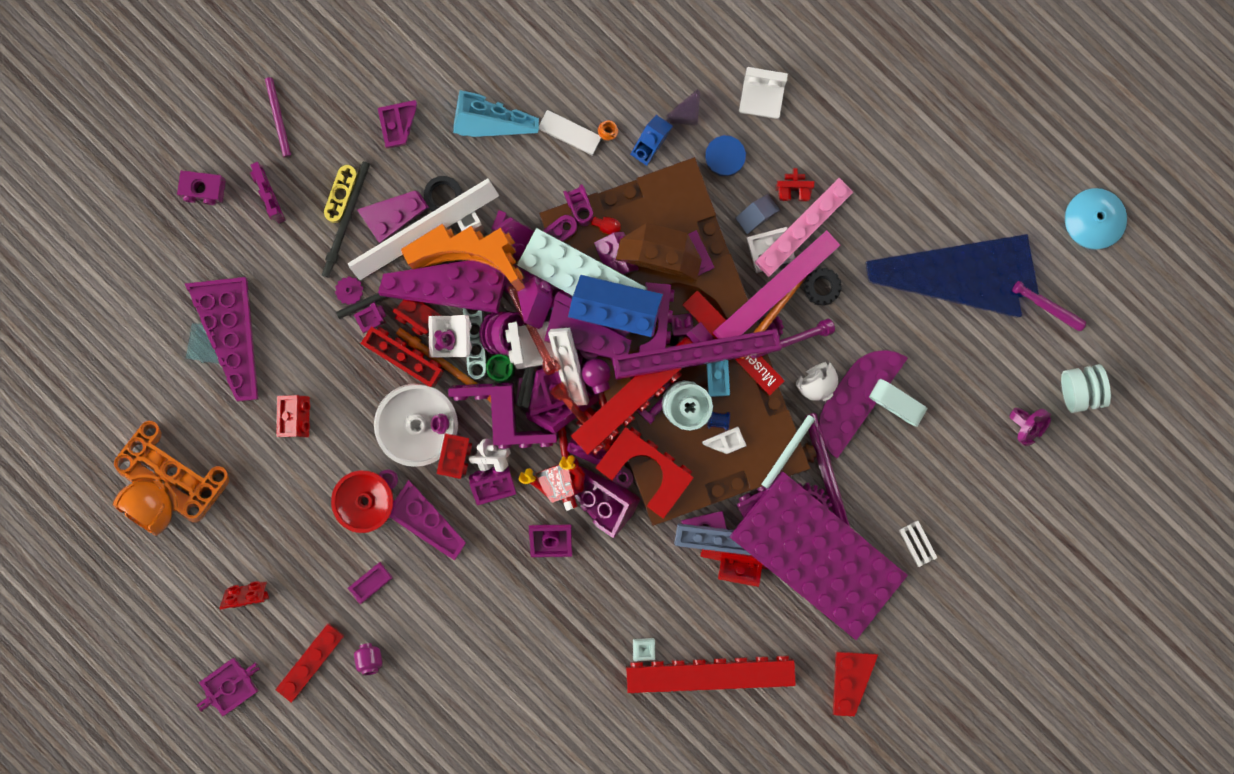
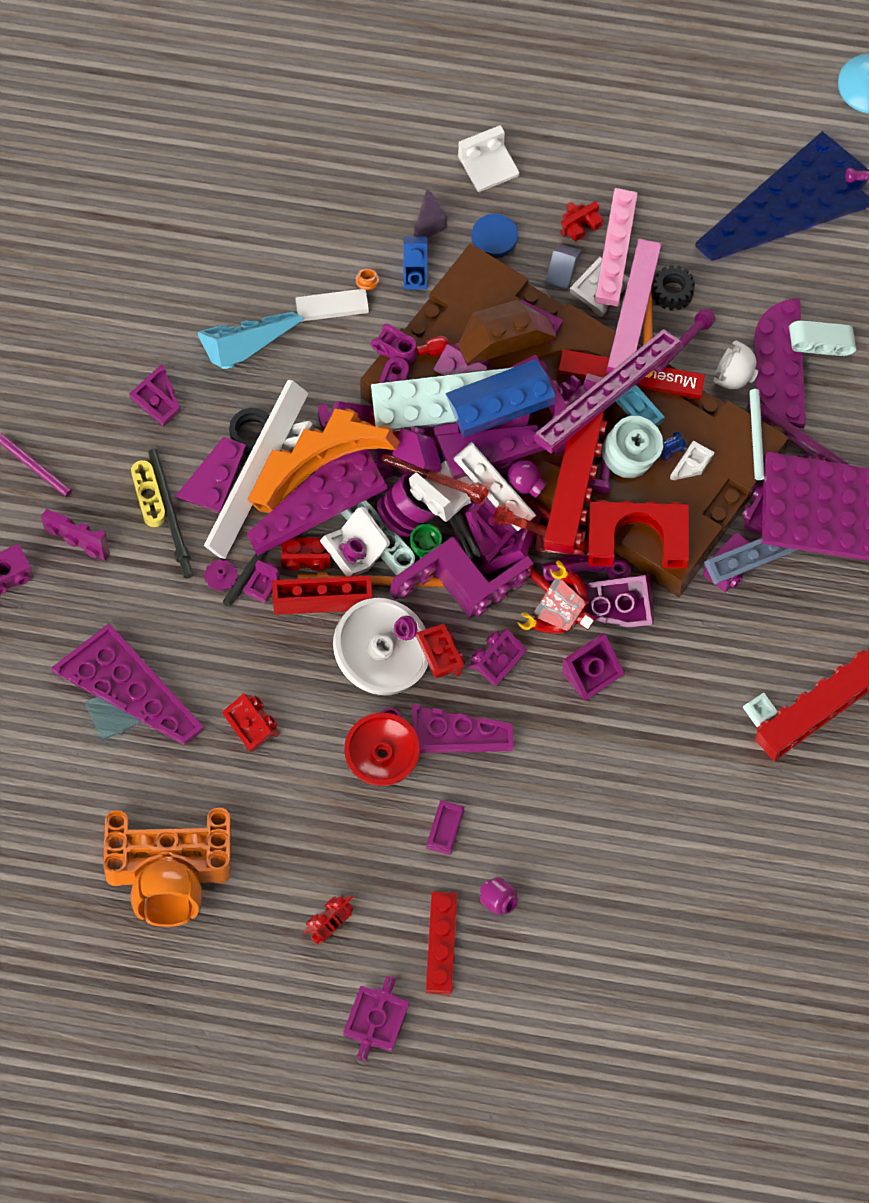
camera: 40 degrees left, 20 degrees down
white hips [469,439,511,472] -> none
red bracket [700,549,769,587] -> none

